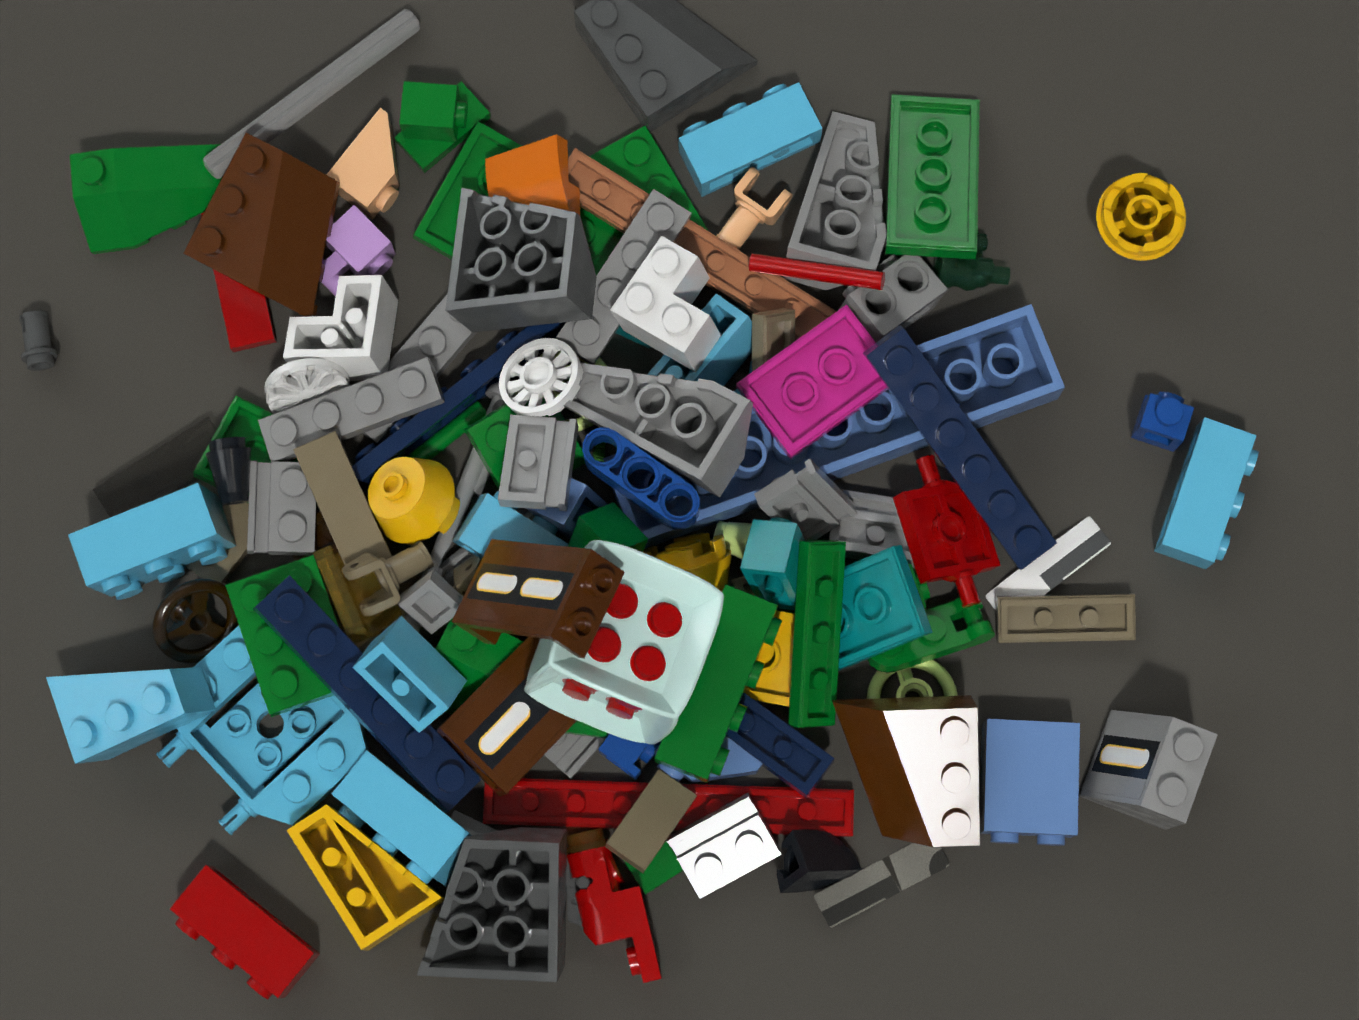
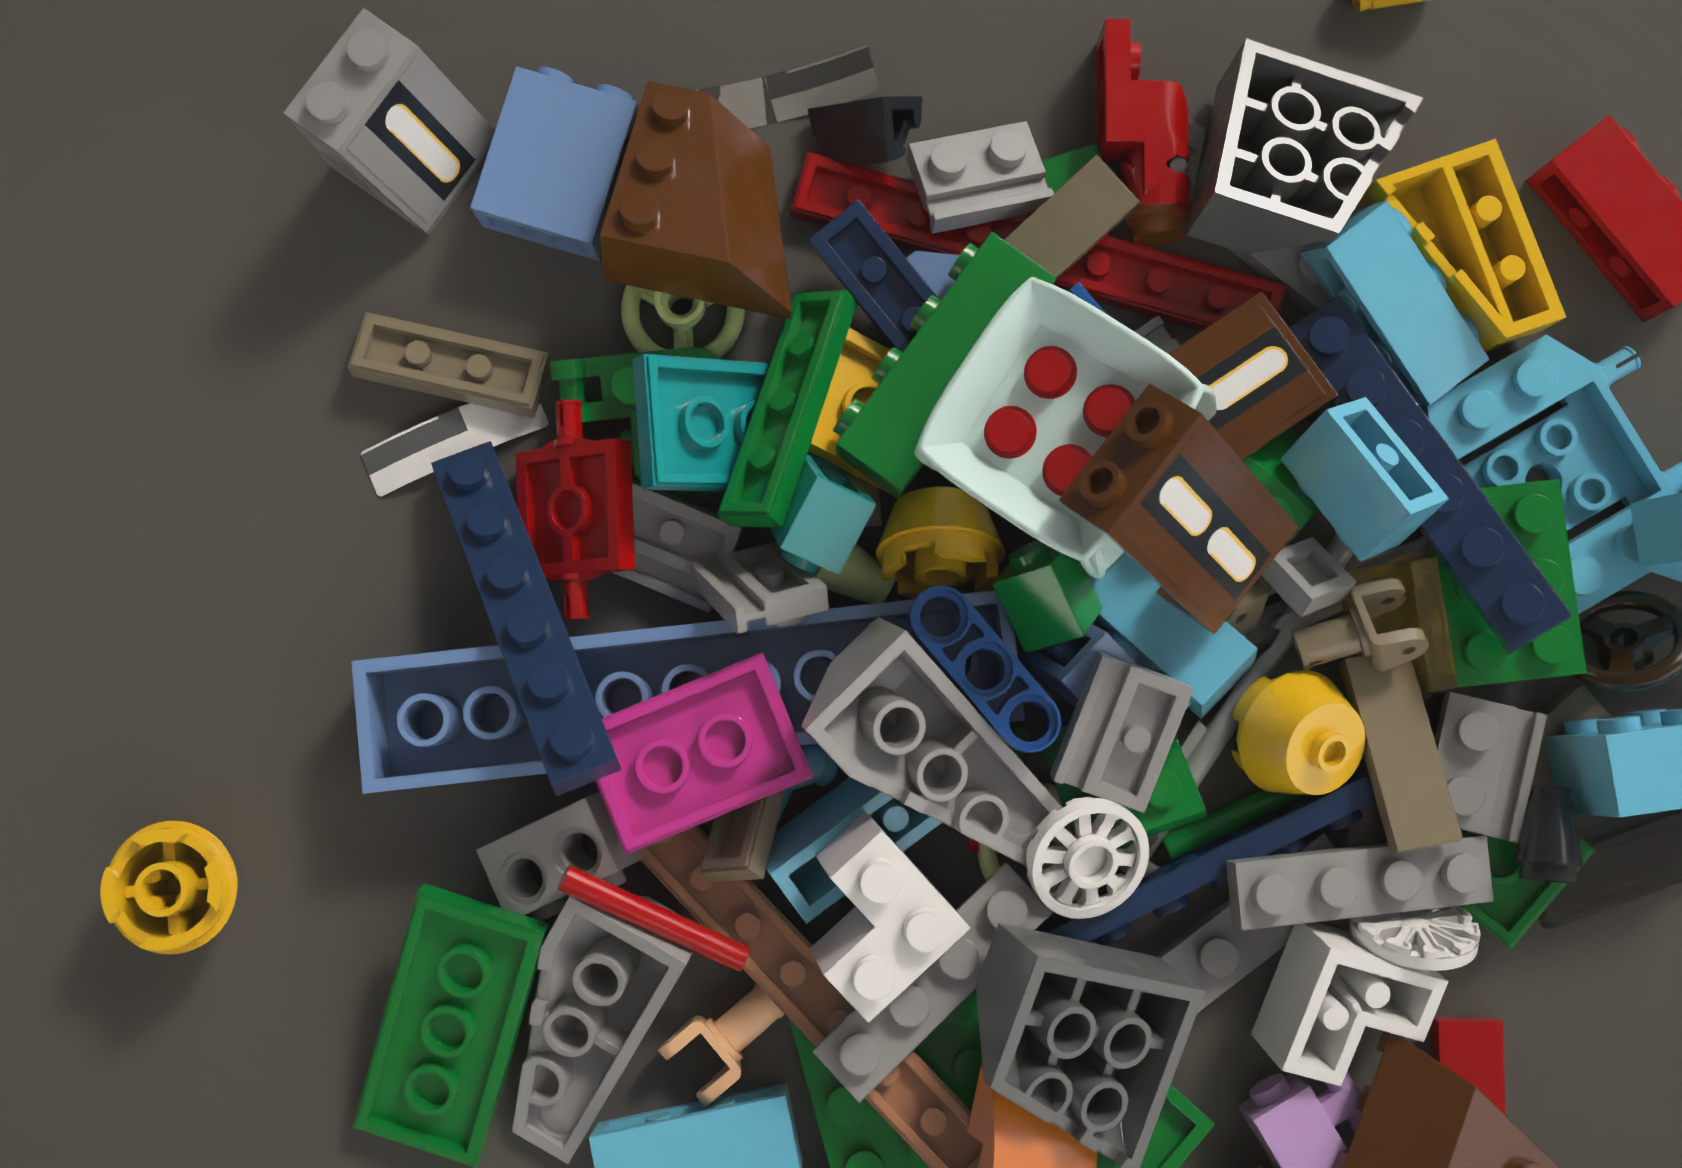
camera: 170 degrees left, 5 degrees up
clear green piece [933,233,1010,291] -> none
blue brick [1131,391,1194,452] -> none
medium azure brick [1154,417,1259,570] -> none

